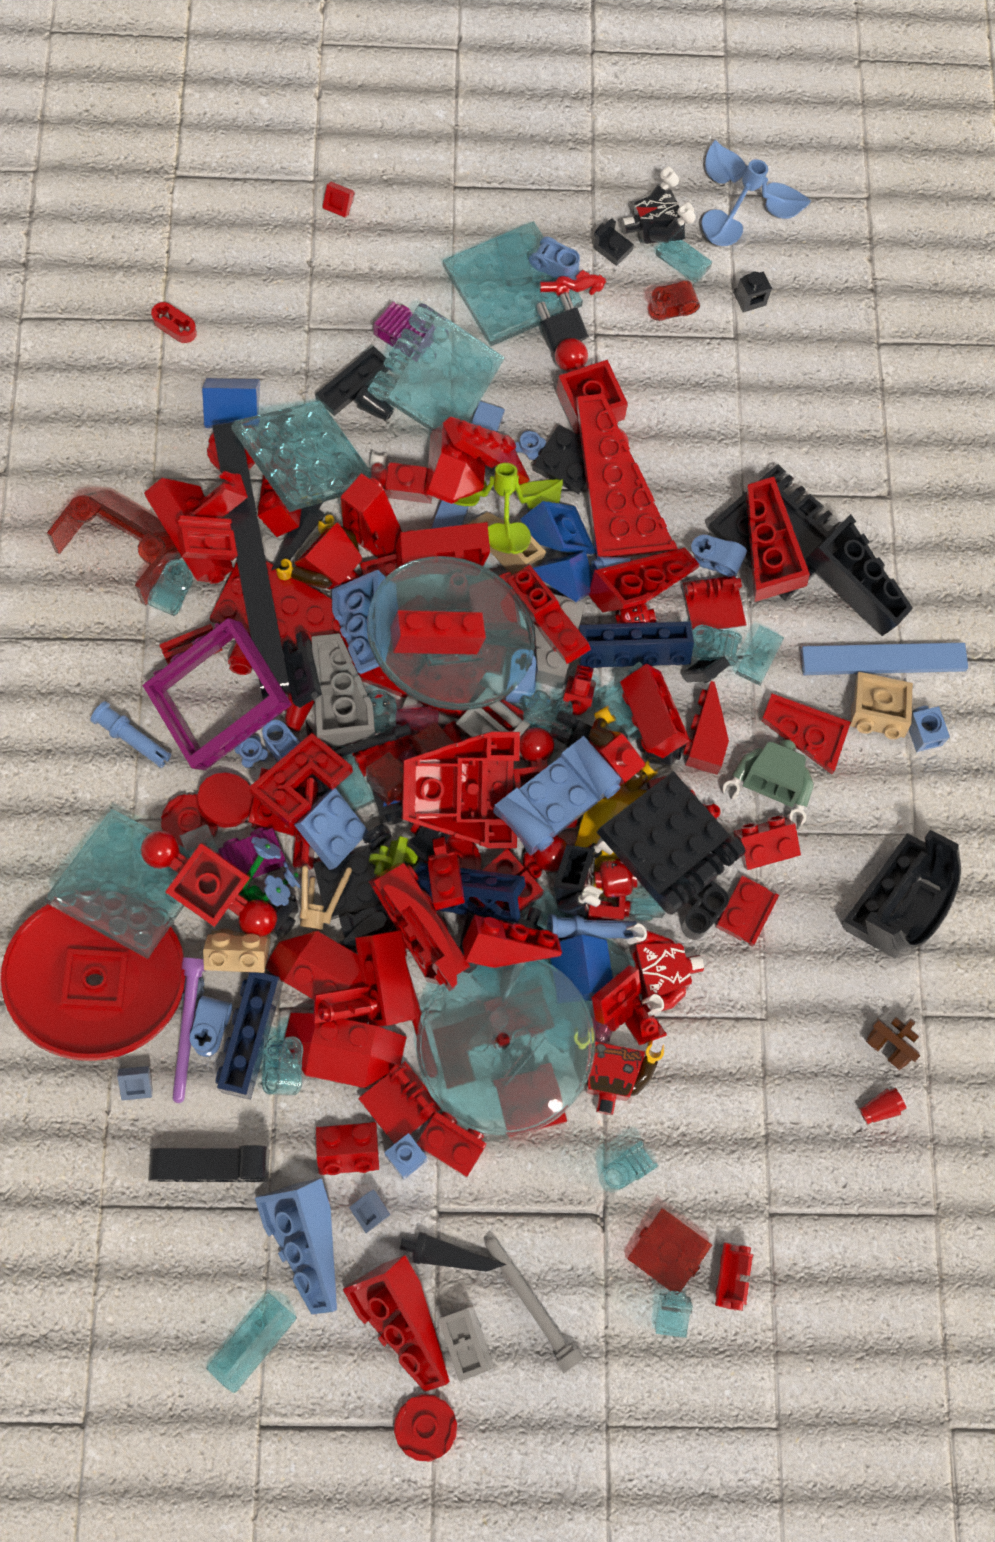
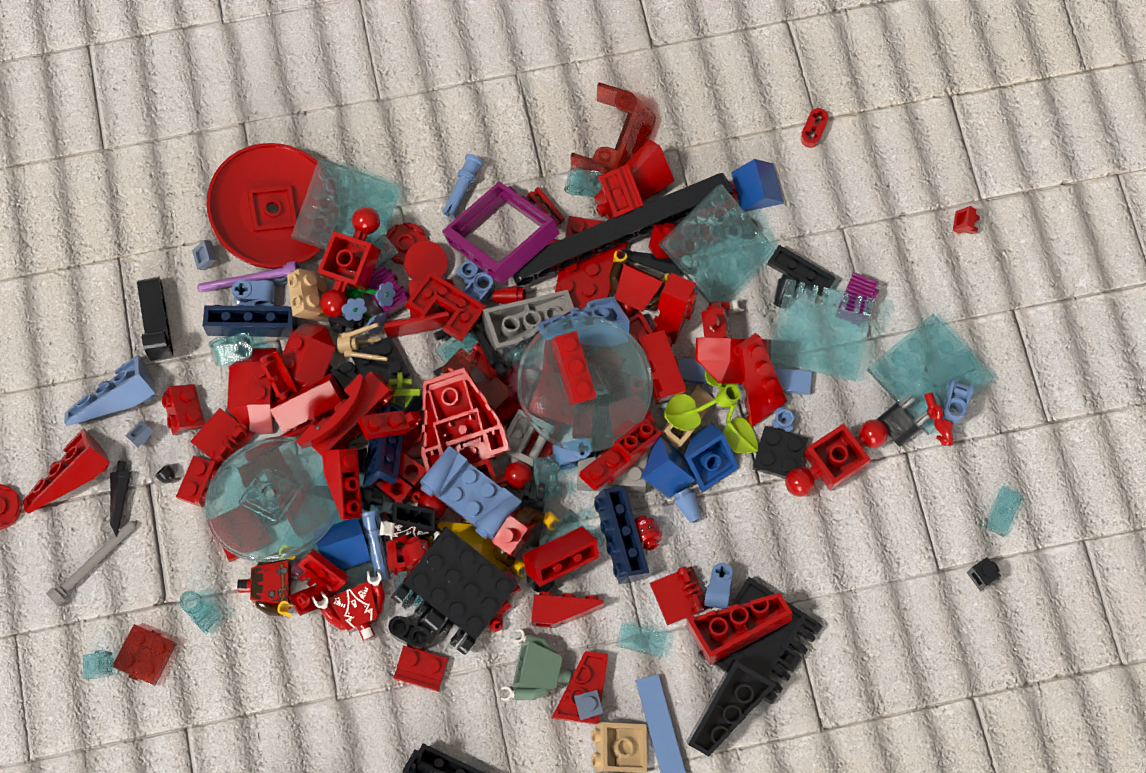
camera: 85 degrees right, 0 degrees up
red hinge [185,471,248,518] -> none
clear light blue slope [206,1292,297,1393] -> none
black hinge [282,631,322,708] -> none
medium blue plate [295,788,369,870] -> none
black bush [363,824,392,852] -> none
medium blue brick [384,1133,427,1180] -> none
light grey hinge [438,1306,494,1382] -> none
red hips [563,665,596,715] -> none
red wing [576,394,678,558] -> none
red wedge [588,547,700,613] -> none
black bracket [594,218,634,266] -> none
black torso [622,166,695,244] -> none
clear red piece [648,280,700,321] -> none
black plate [682,656,730,683] -> none
clear light blue piece [692,625,742,666] -> none
medium blue plant [701,140,811,246] -> none
red hinge [715,1242,754,1311] -> none
red bracket [733,815,801,870] -> none
none -> black hinge [155,464,175,484]
none -> sand blue plate [574,690,603,721]

